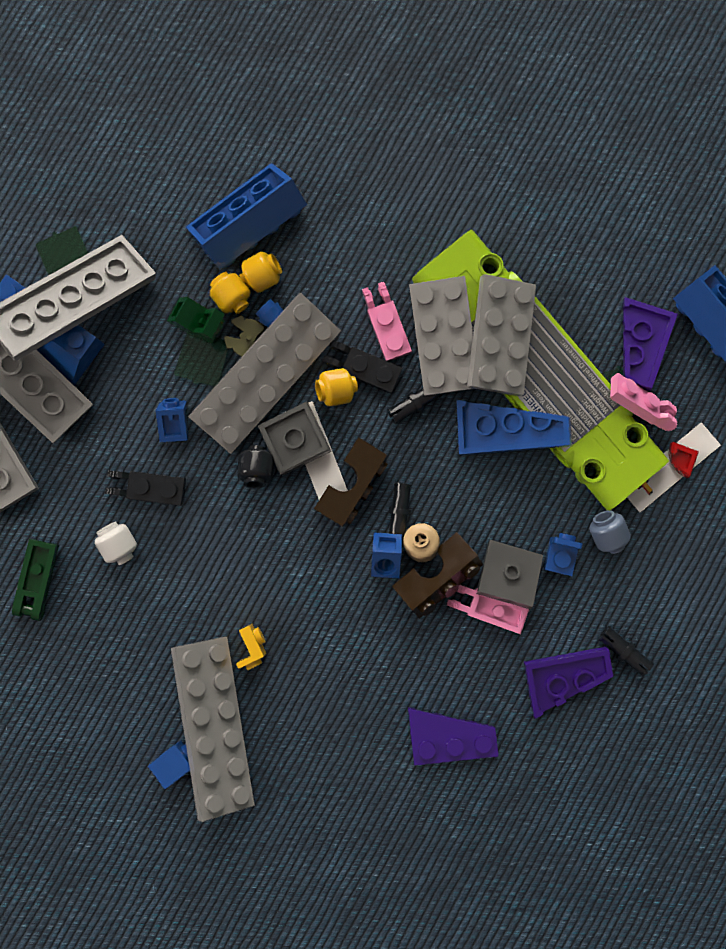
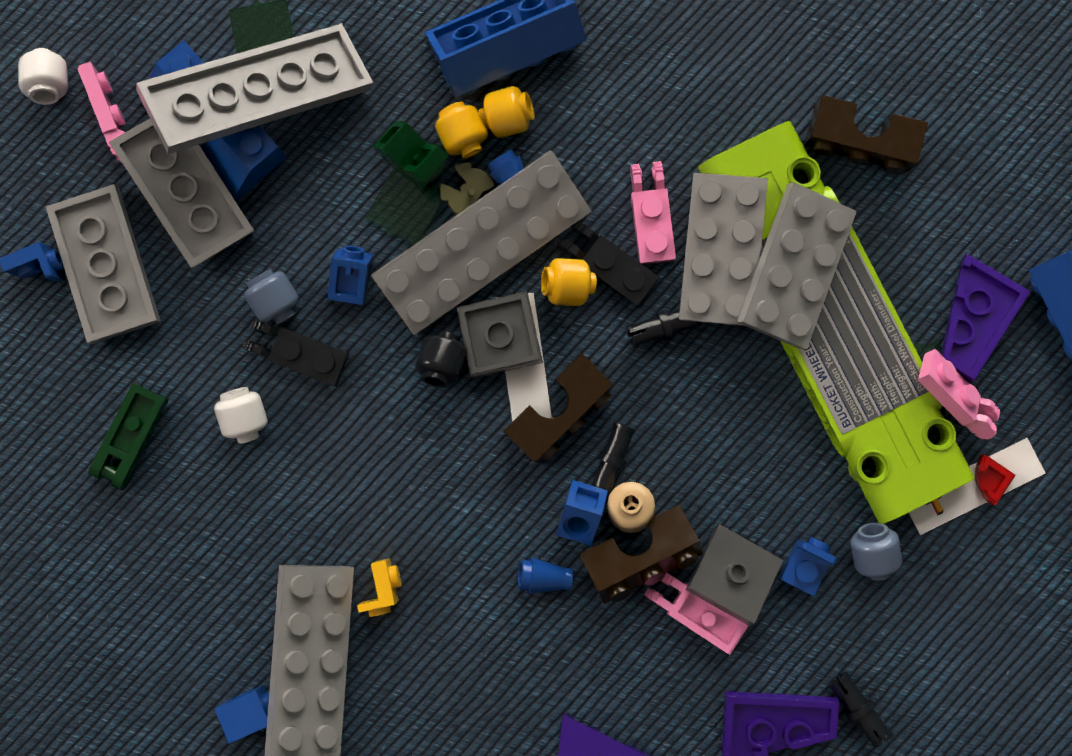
camera: 15 degrees right, 0 degrees up
blue wing [457,400,572,455] -> none
none -> sand blue head [244,268,299,325]
none -> blue cone [518,557,573,594]
none -> dark brown arch [804,95,928,174]

